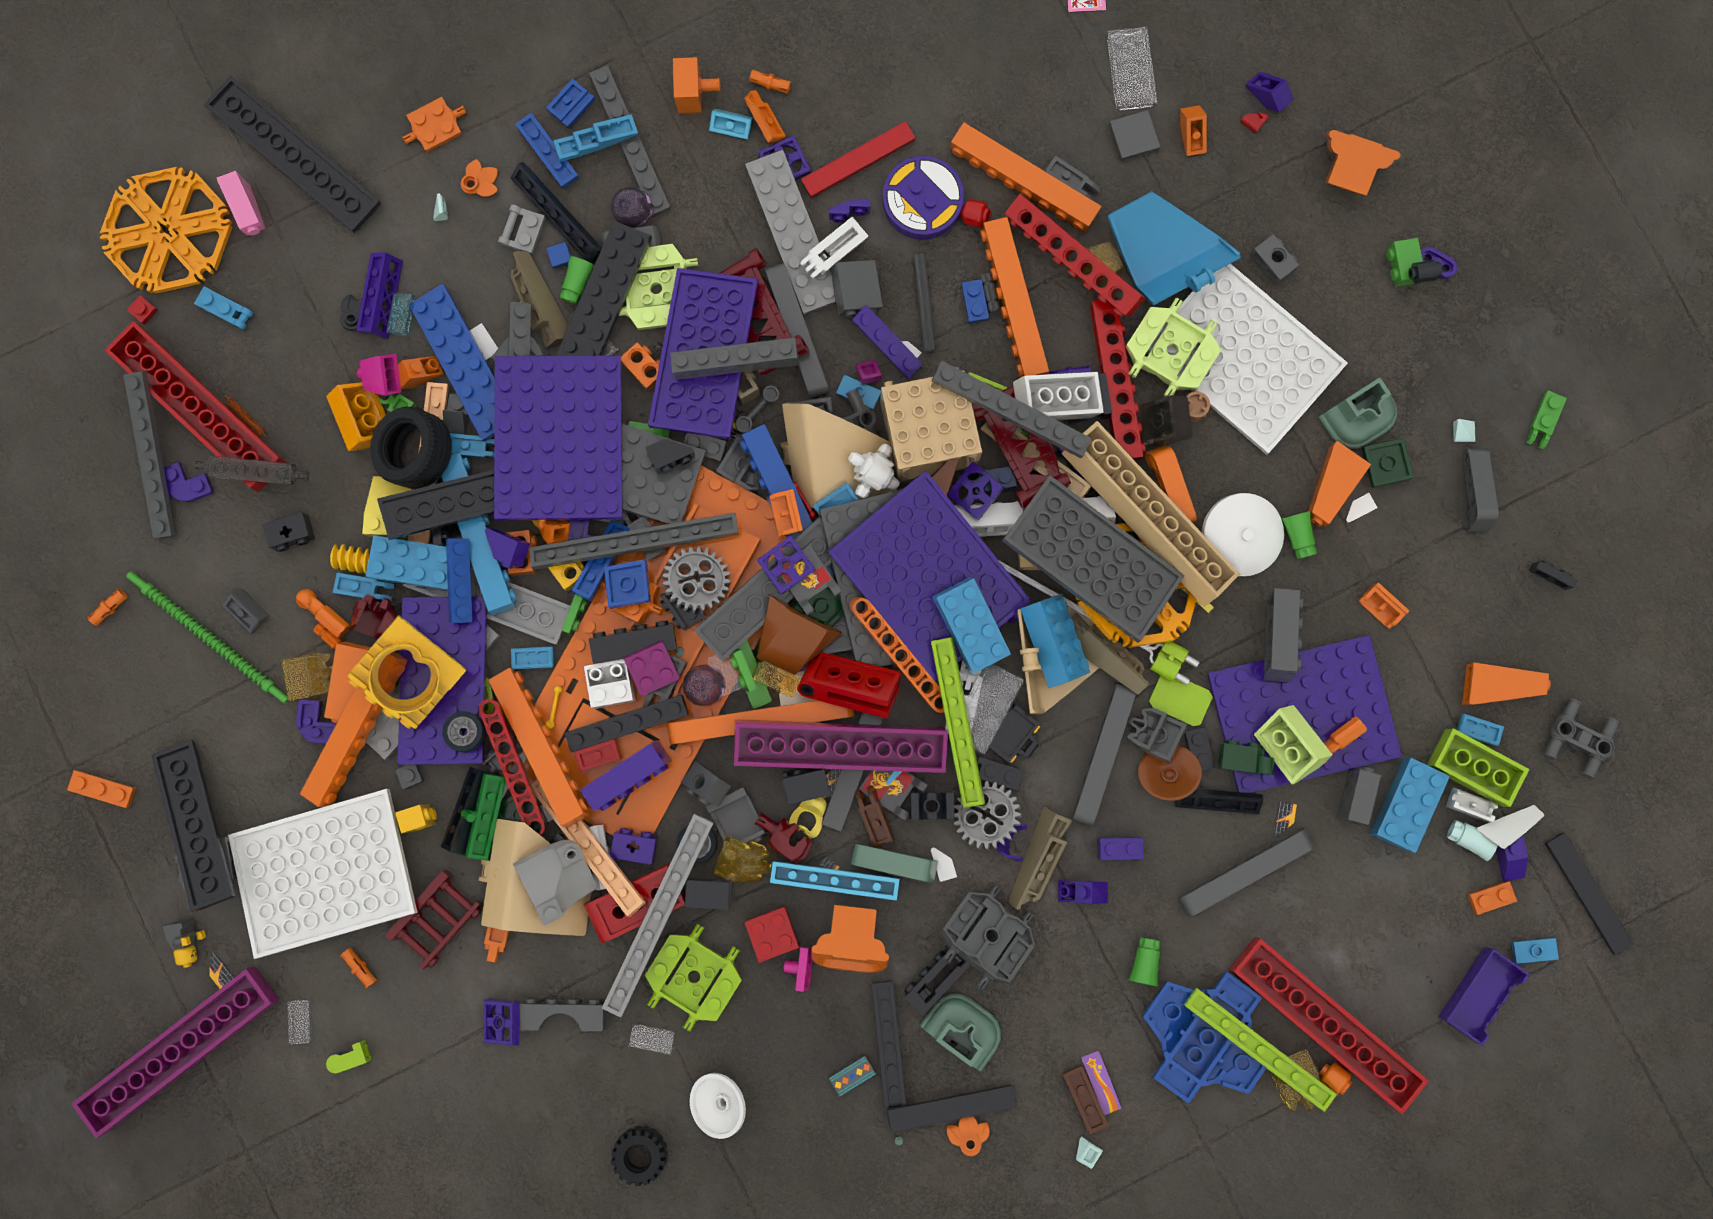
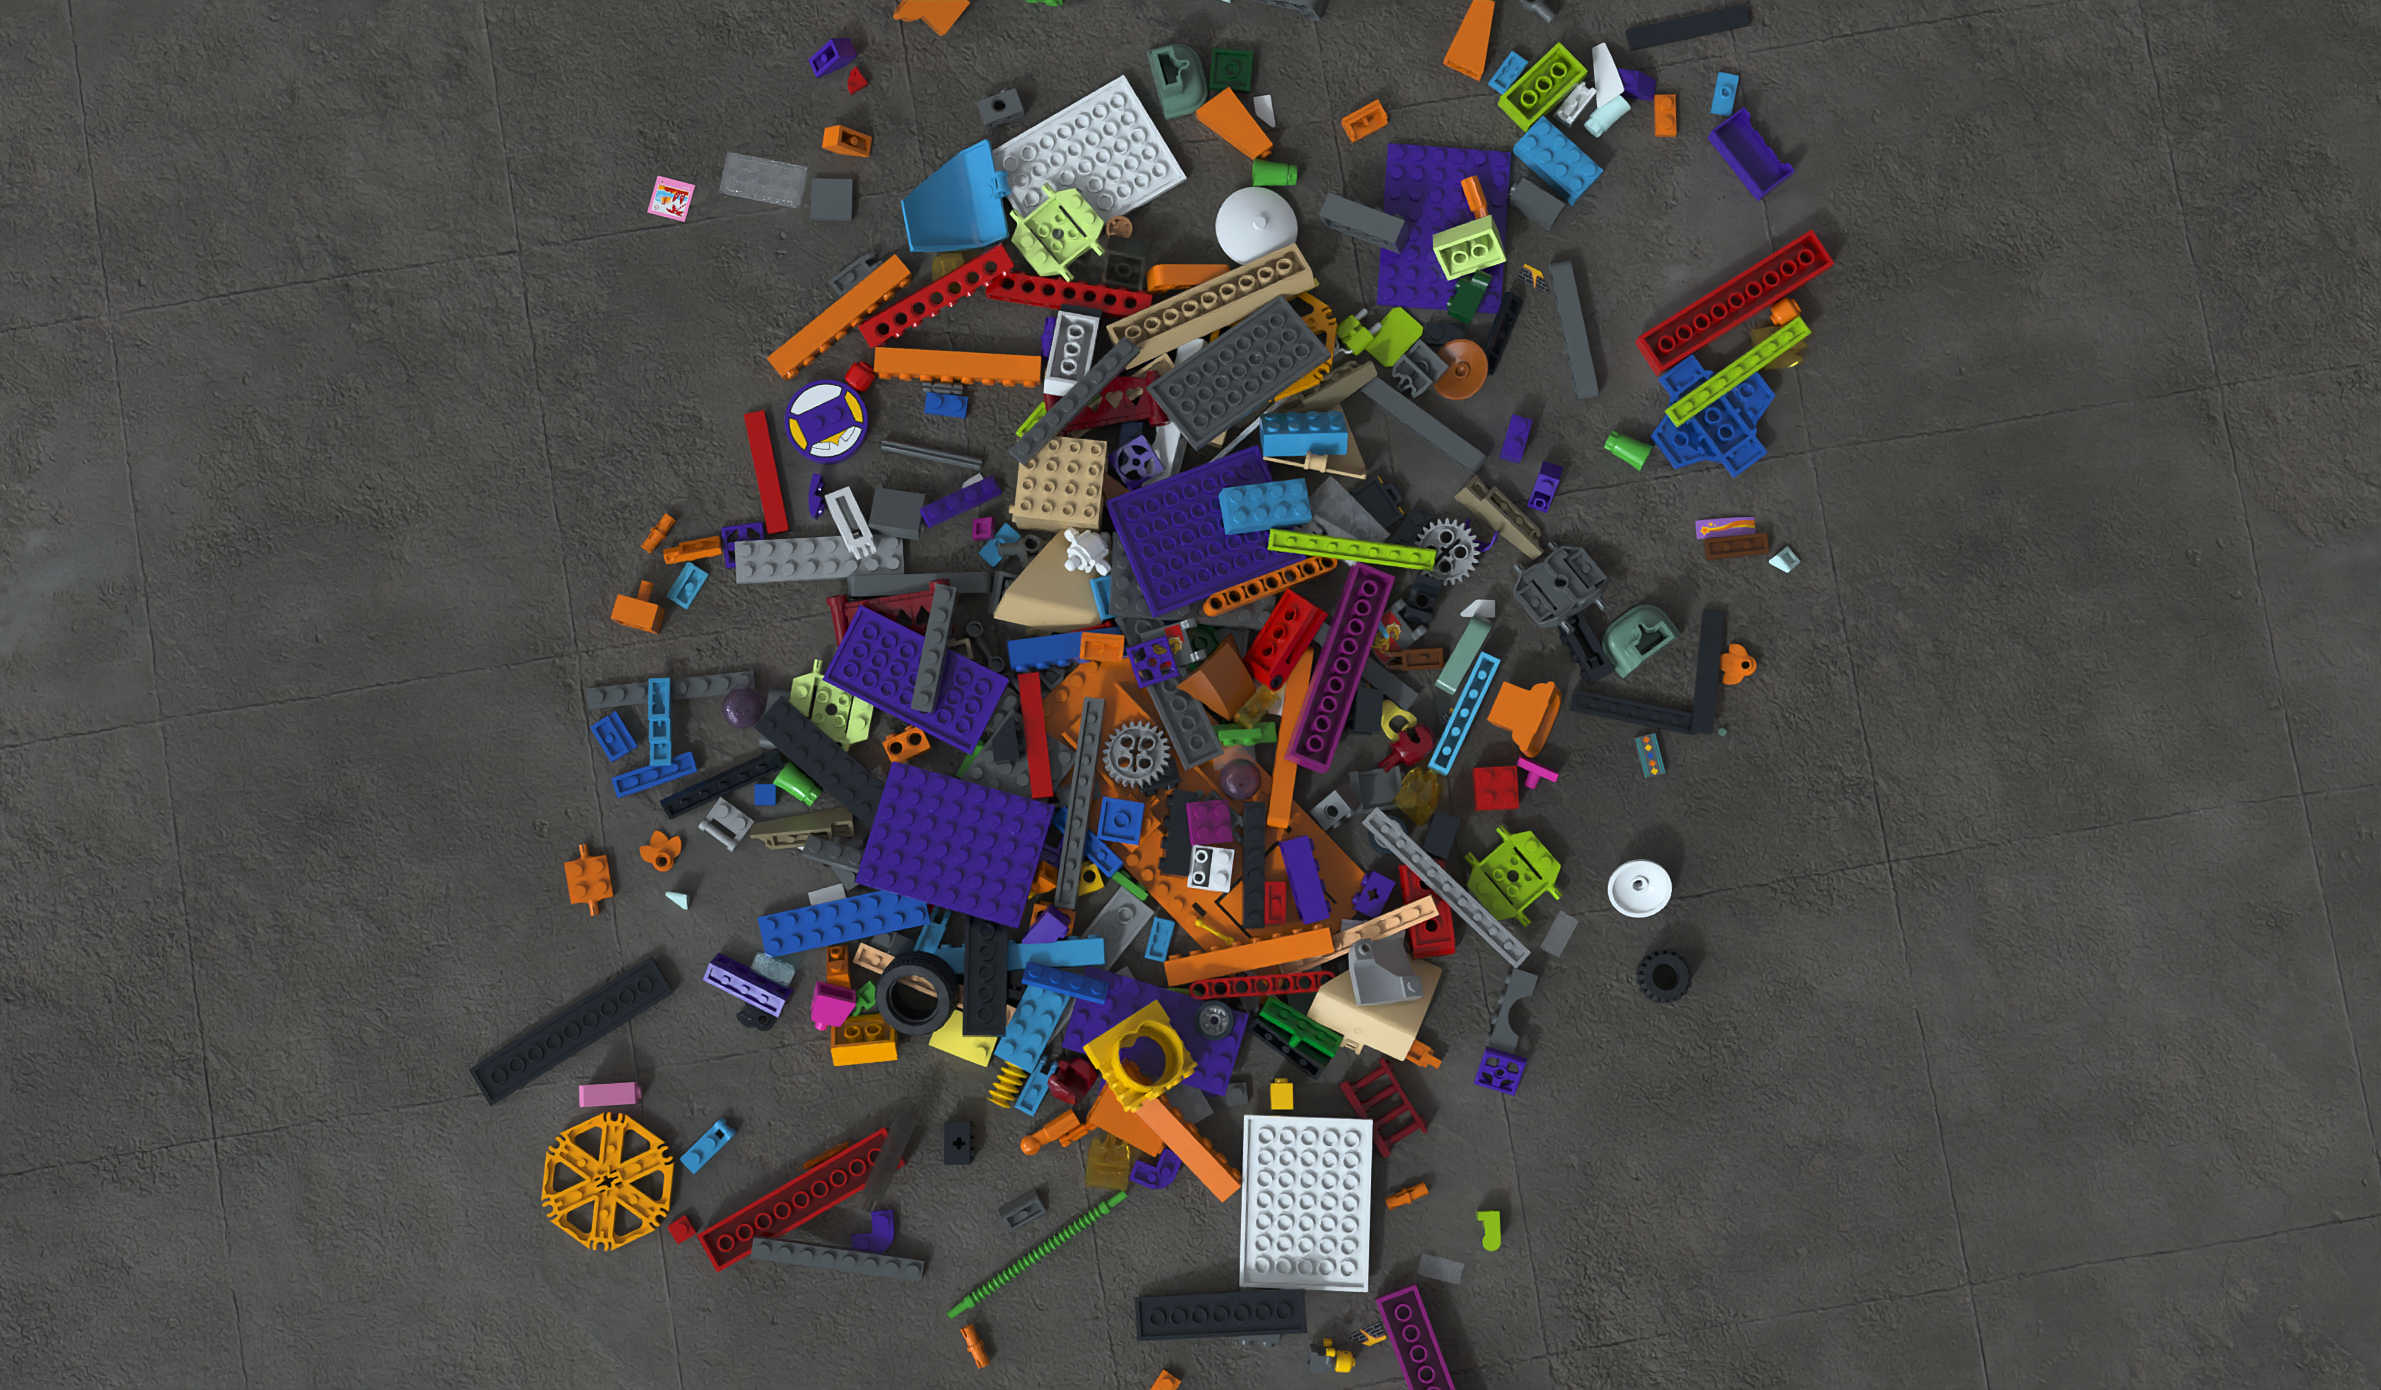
camera: 75 degrees left, 0 degrees up
none -> red tile [1018,672,1054,799]

